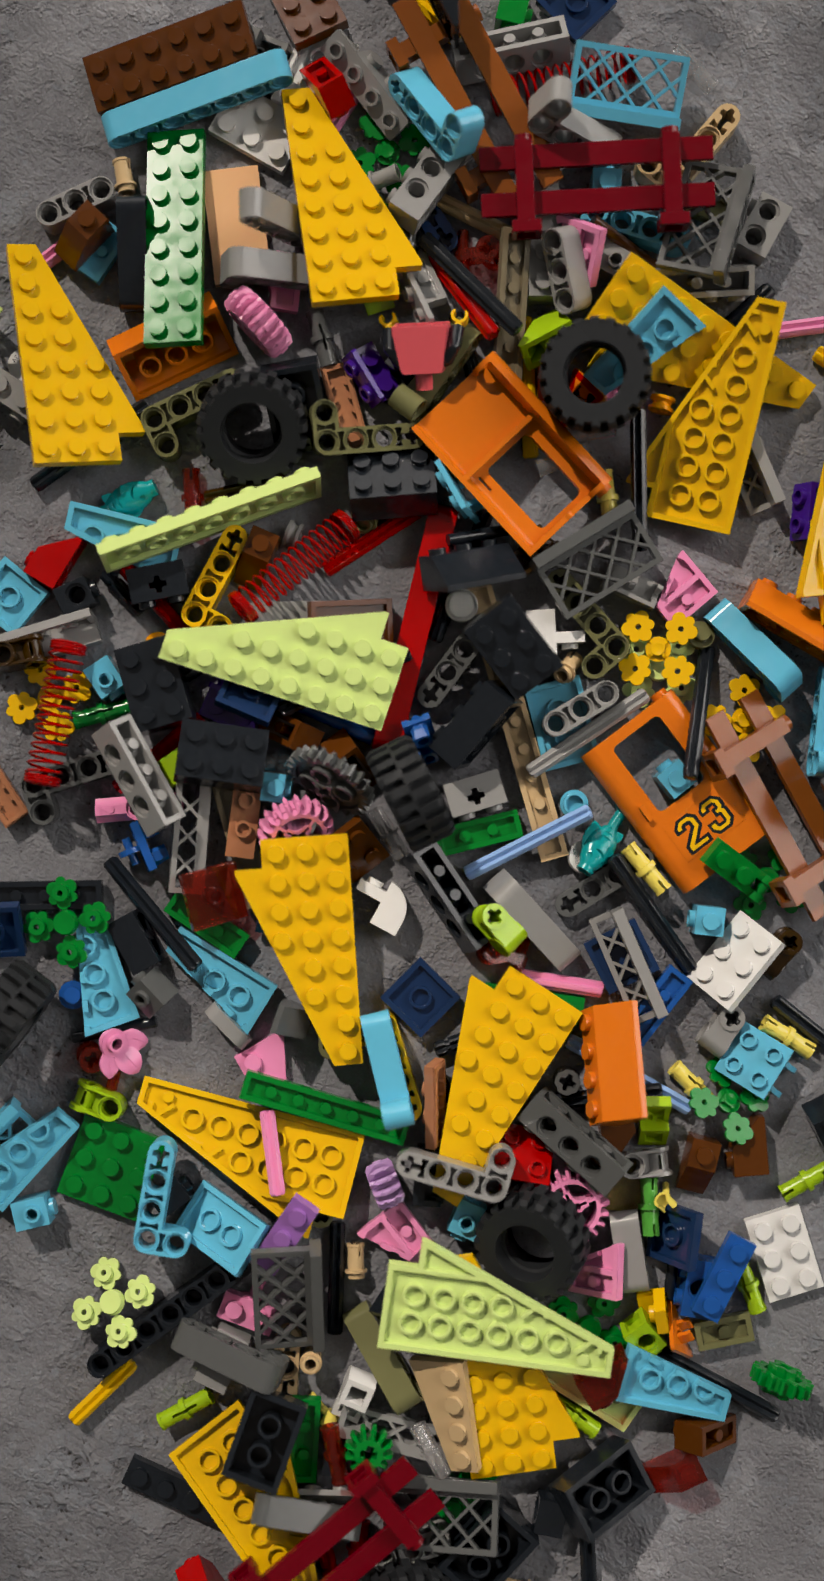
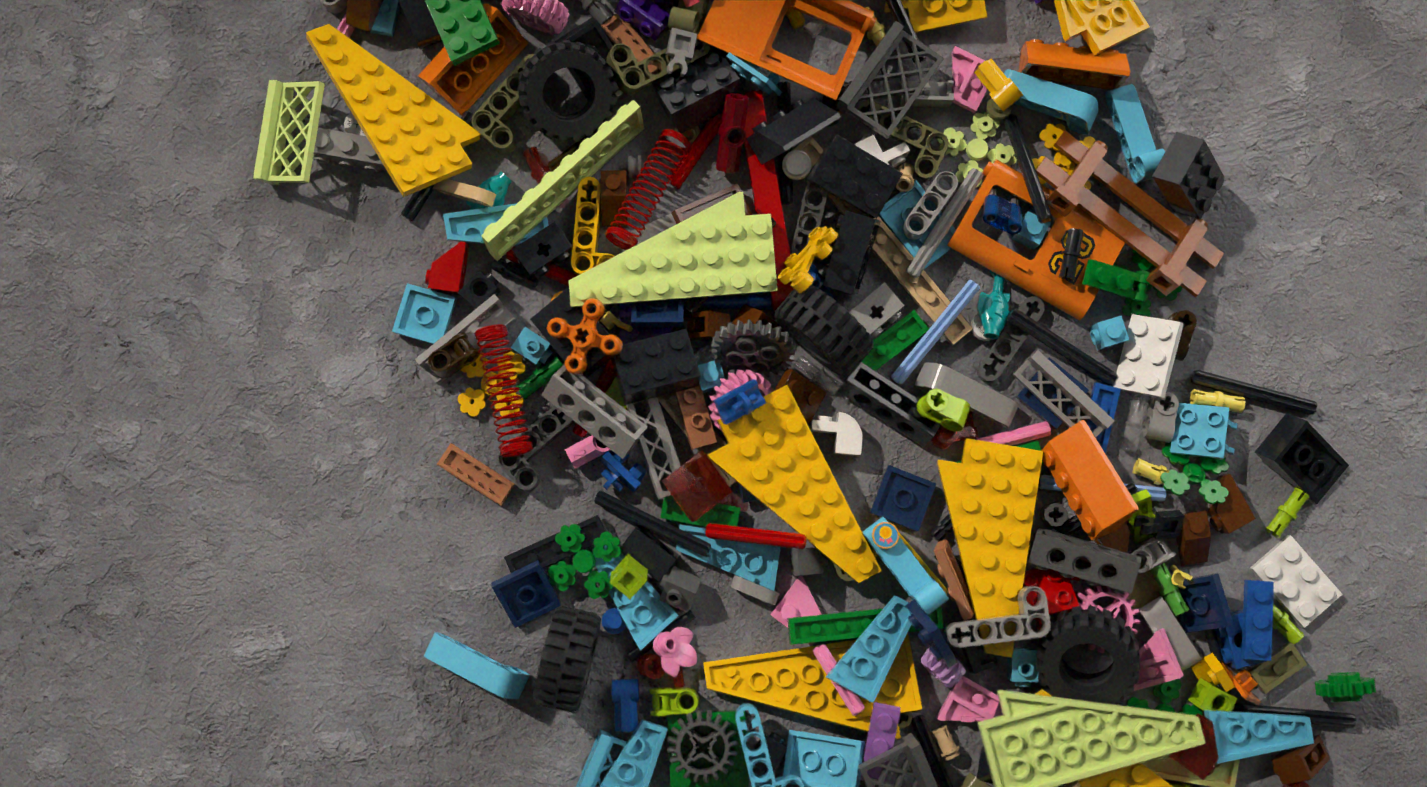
camera: 20 degrees left, 5 degrees down
black bar [446,525,509,546] -> none
medium azure plate [560,790,588,815] -> none
yellow plant [618,610,698,688] -> none
light yellow pin [620,841,671,897] -> none
none -> tan beam [433,179,496,207]
none -> orange gear [547,298,623,375]
none -> light yellow hand [599,311,633,332]
none -> lime brick [610,554,648,599]
none -> blue piece [612,679,639,732]
none -> light grey plate [666,28,697,77]
none -> dark grey gear [667,710,738,783]
none -> red axle [705,523,807,549]
none -> blue hips [713,379,766,425]
none -> dark red piece [716,93,749,173]
none -> yellow plant [778,226,838,293]
none -> medium azure wing [825,596,911,703]
none -> tile [872,522,899,549]
none -> dark blue plate [905,600,957,668]
none -> yellow piece [974,58,1023,112]
none -> clear blue piece [983,188,1022,235]
none -> black axle [1059,228,1084,280]
none -> clear axle [1122,400,1149,452]
none -> black plate [1134,510,1185,539]

